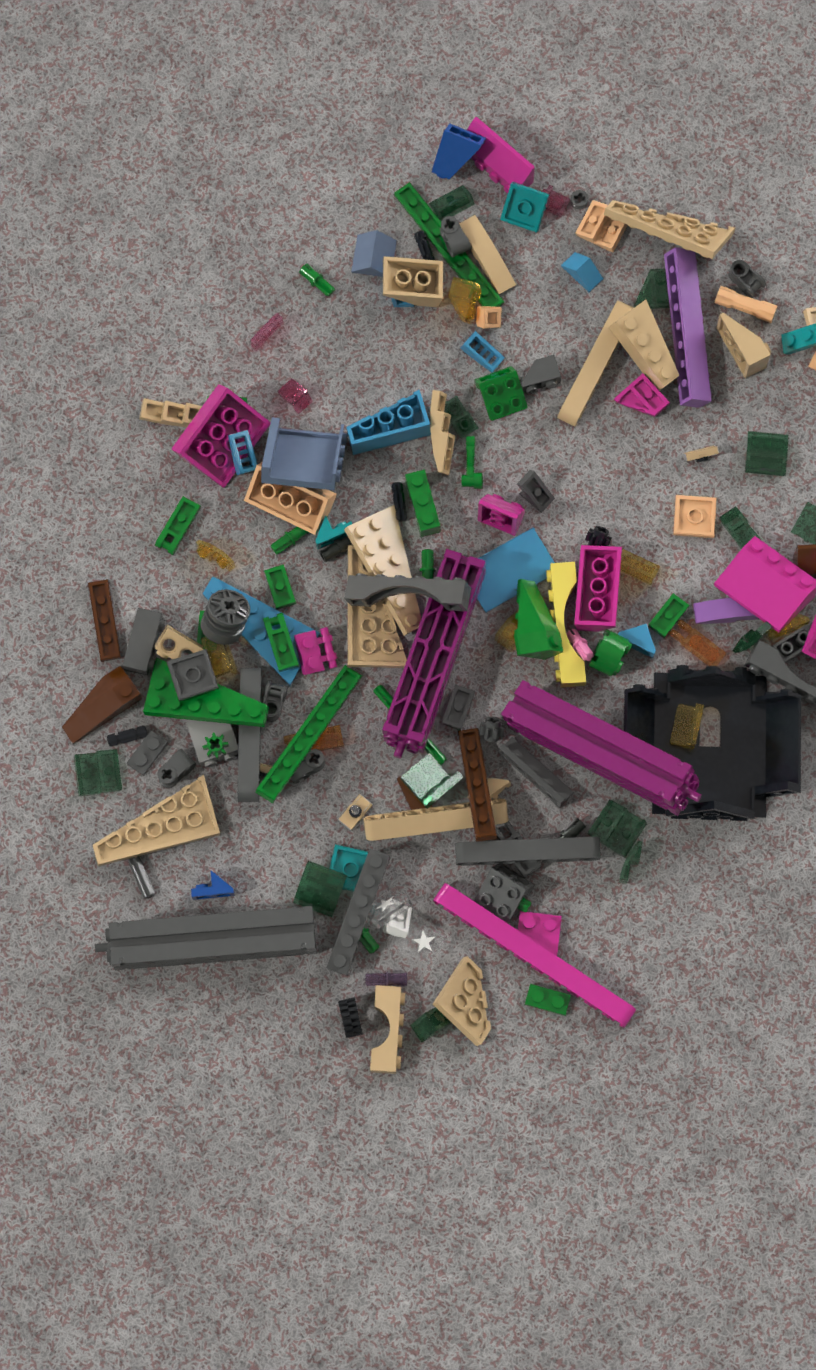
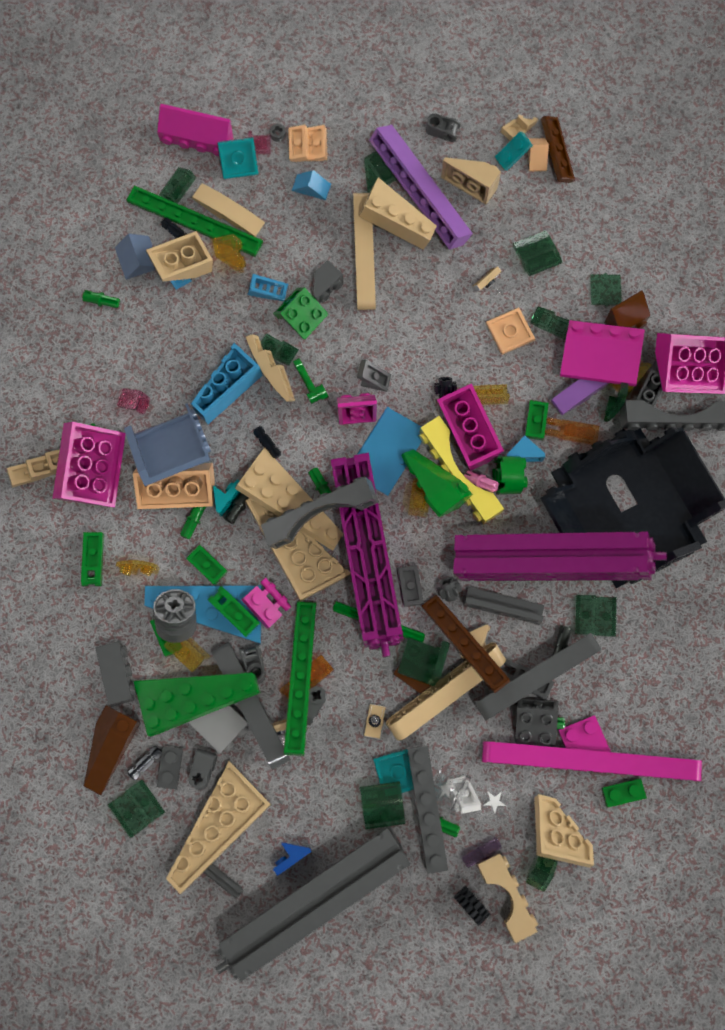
camera: 30 degrees left, 0 degrees up
reddish brown tile [88,579,121,662] -> none
tan brick [154,624,203,659] -> none
dark grey plate [167,649,219,702] -> none
green gear [202,732,229,760] -> none
dark azure slope [228,430,258,475] -> none
clear pink tile [250,313,283,352] -> none
green arch [405,469,441,537] -> none
blue slope [432,124,486,179] -> none
dark grey piece [440,216,471,257] -> none
light nougat slope [476,306,502,329] -> none
tan wing [604,200,735,259] -> none
dark pink wing [614,373,670,417] -> none
clear green slope [618,841,643,884] -> none
clear yellow panel [670,703,704,749] -> none
light nougat axle [715,286,777,323] -> none

